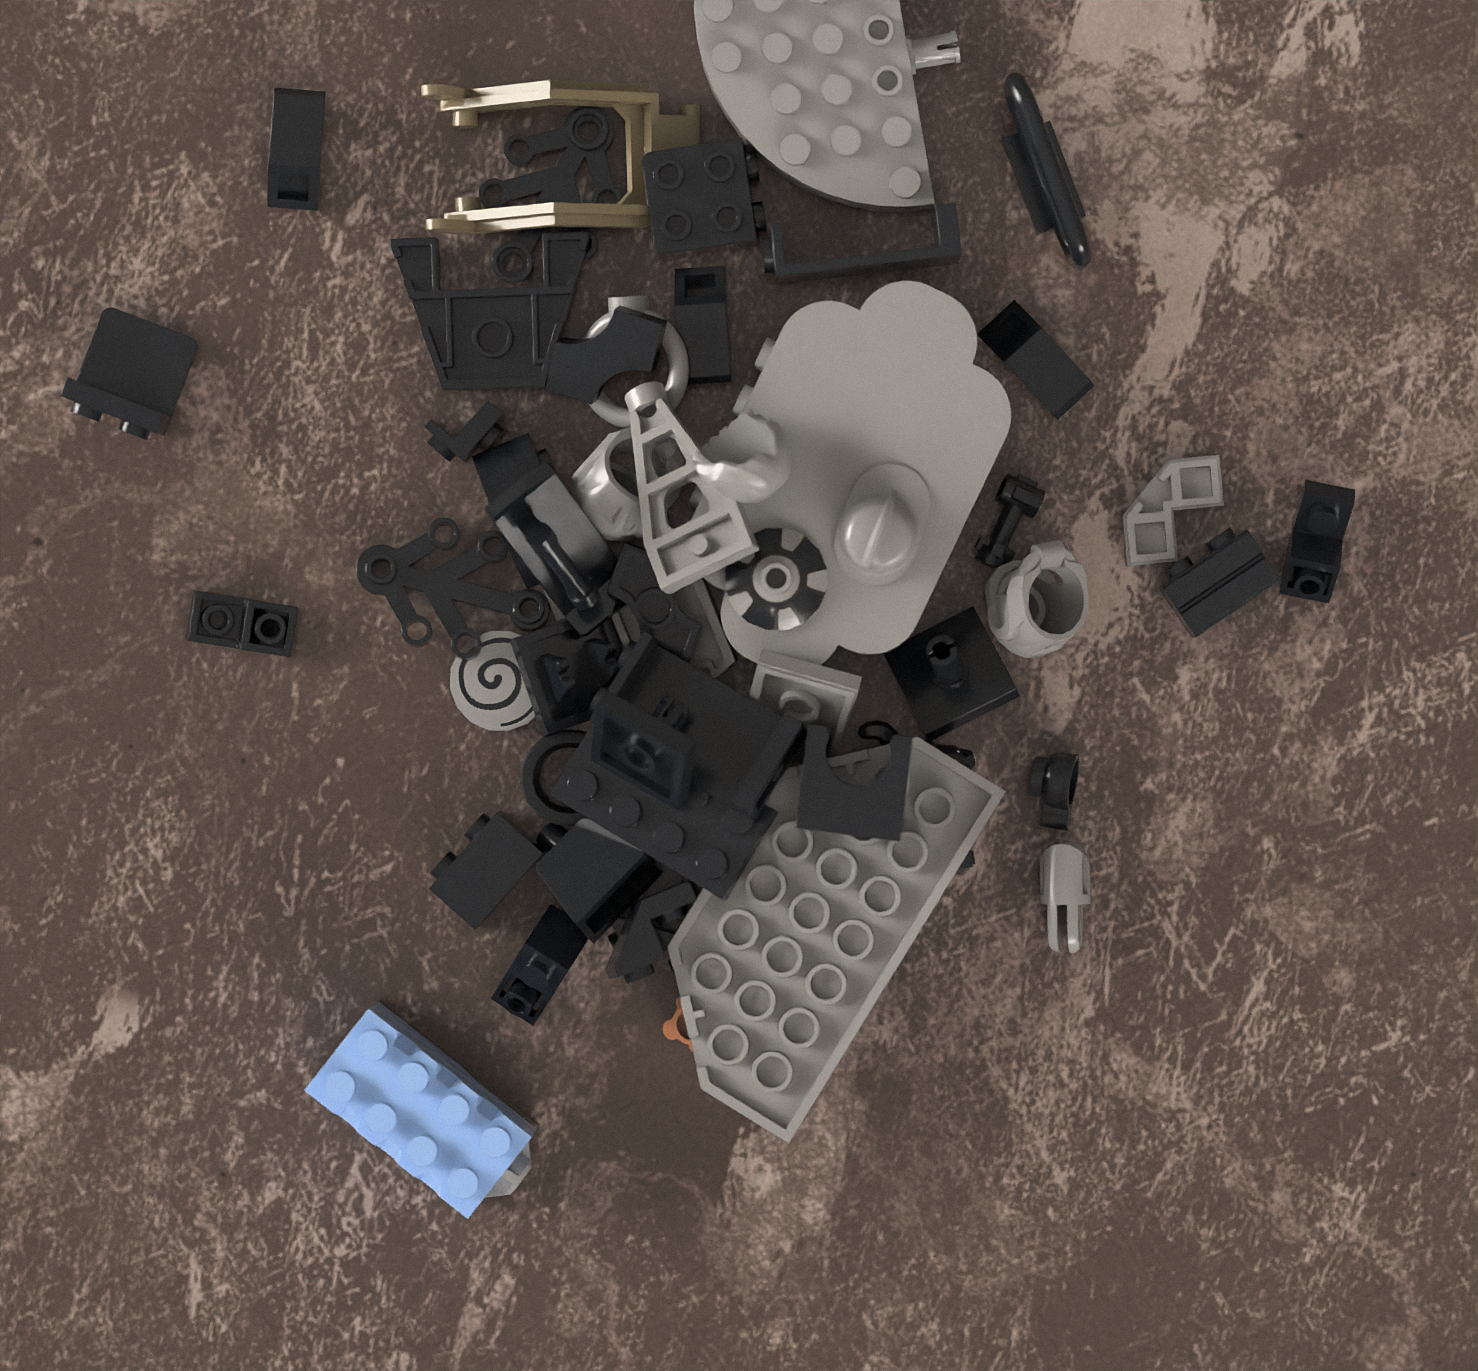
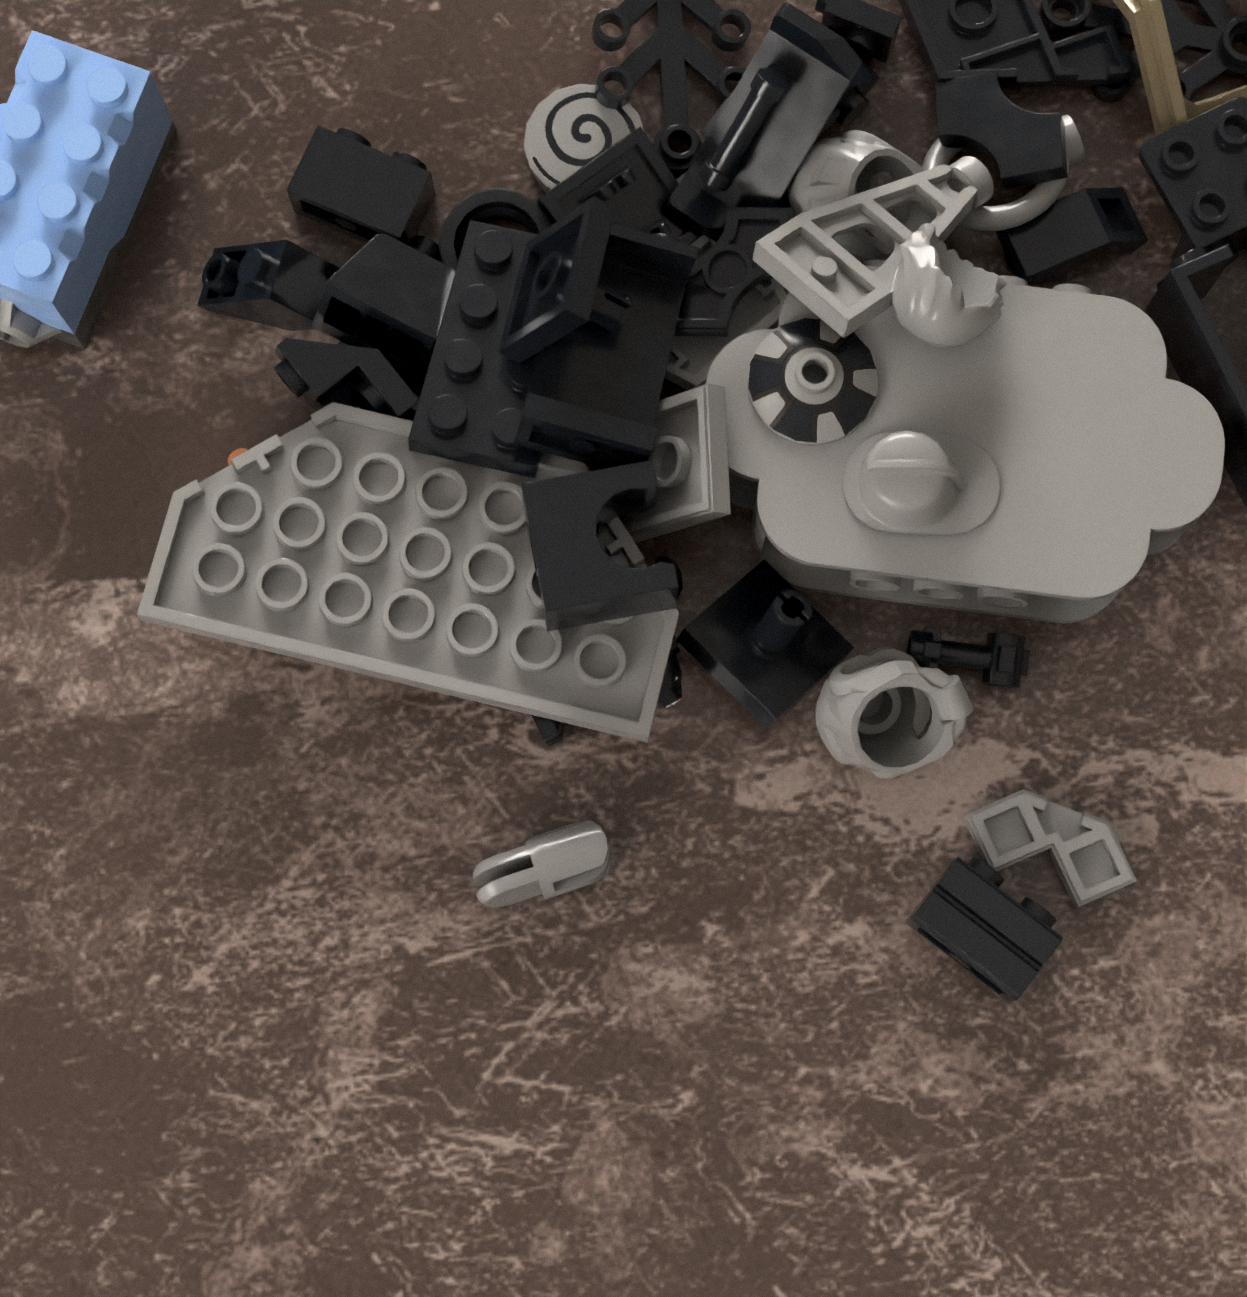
camera: 70 degrees right, 10 degrees down
black slope [977,300,1095,420] -> none
black piece [1029,752,1080,831] -> none
black slope [1279,480,1355,603] -> none

